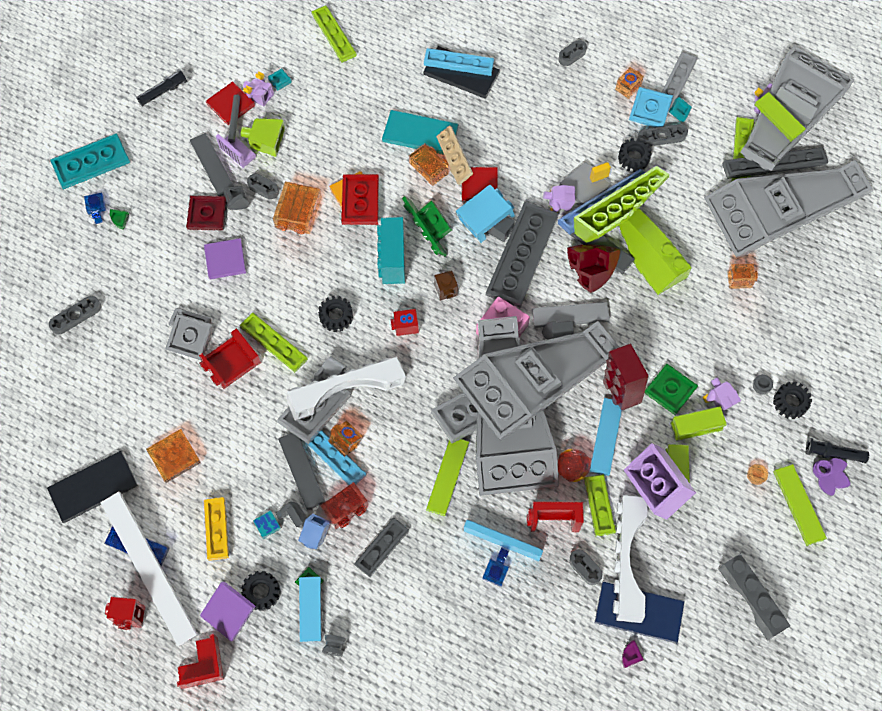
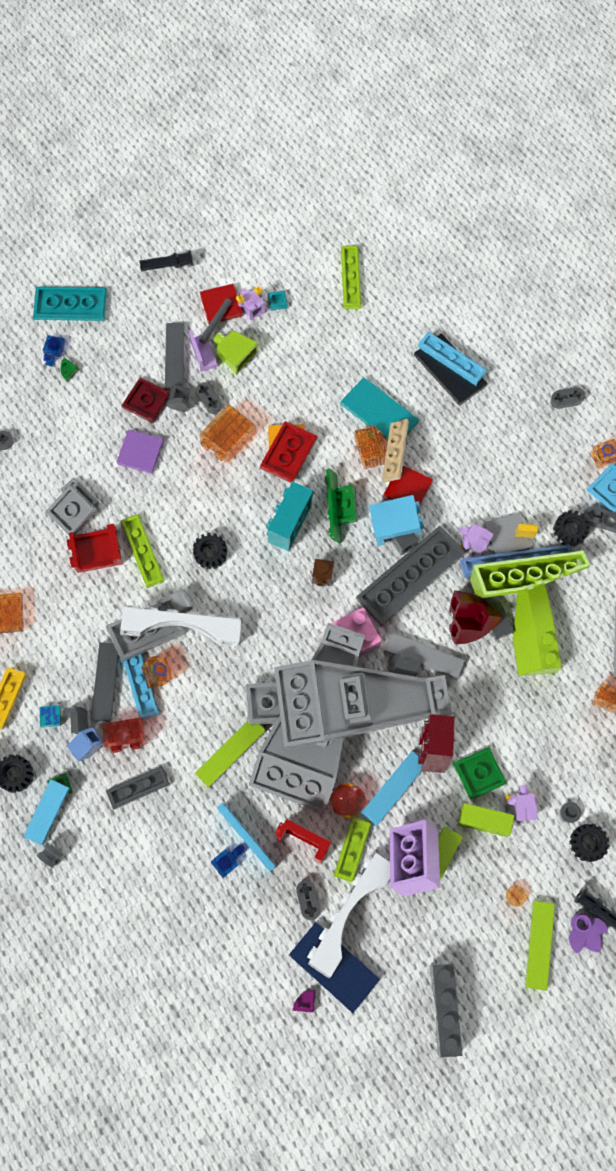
camera: 25 degrees right, 5 degrees up
red brick [390,309,419,336] -> none

